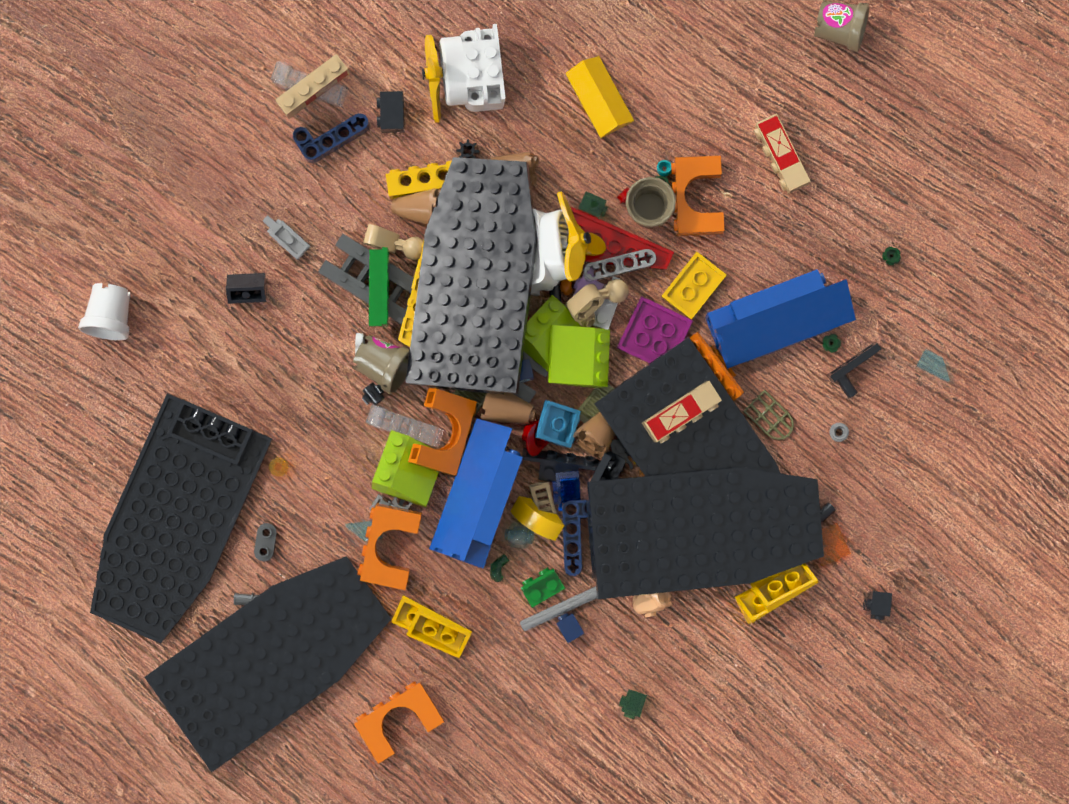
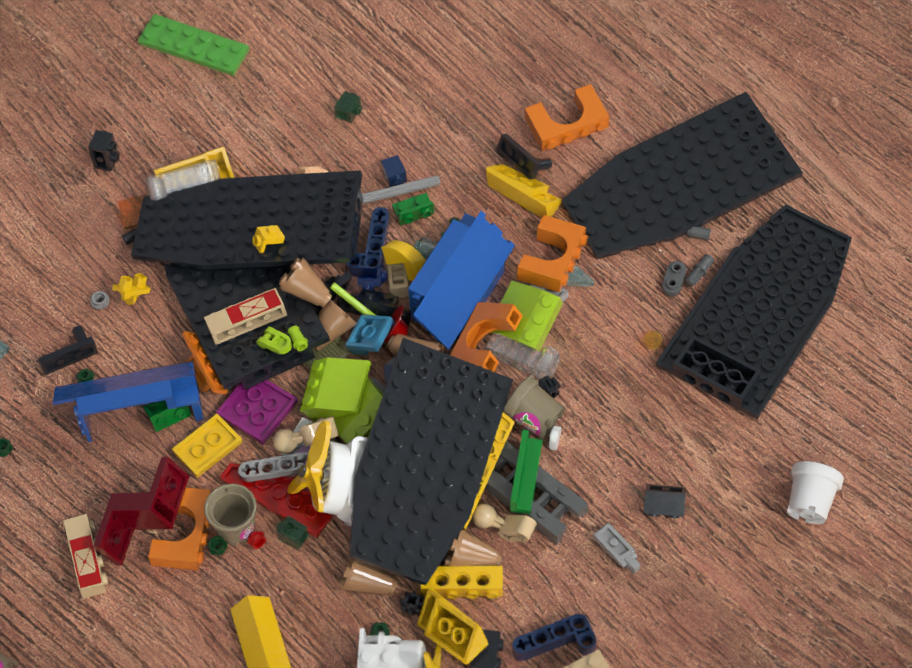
camera: 170 degrees left, 25 degrees down
teal hinge [657,160,671,177] -> none
olive window [743,390,794,440] -> none
none -> dark red bracket [93,457,190,565]
none -> yellow hips [112,273,151,305]
none -> bright green plate [138,14,249,76]
none -> clear beam [146,159,221,200]
none -> yellow bracket [253,225,285,253]
none -> lime plate [256,327,292,354]
none -> medium nougat cone [278,258,332,308]
none -> lime pin [287,326,308,351]
none -> lime bar [330,282,377,316]
none -> dark green plate [370,622,390,636]
none -> yellow slope [417,588,488,664]
none -> black piece [496,134,552,179]
none -> dark grey axle [686,254,714,287]

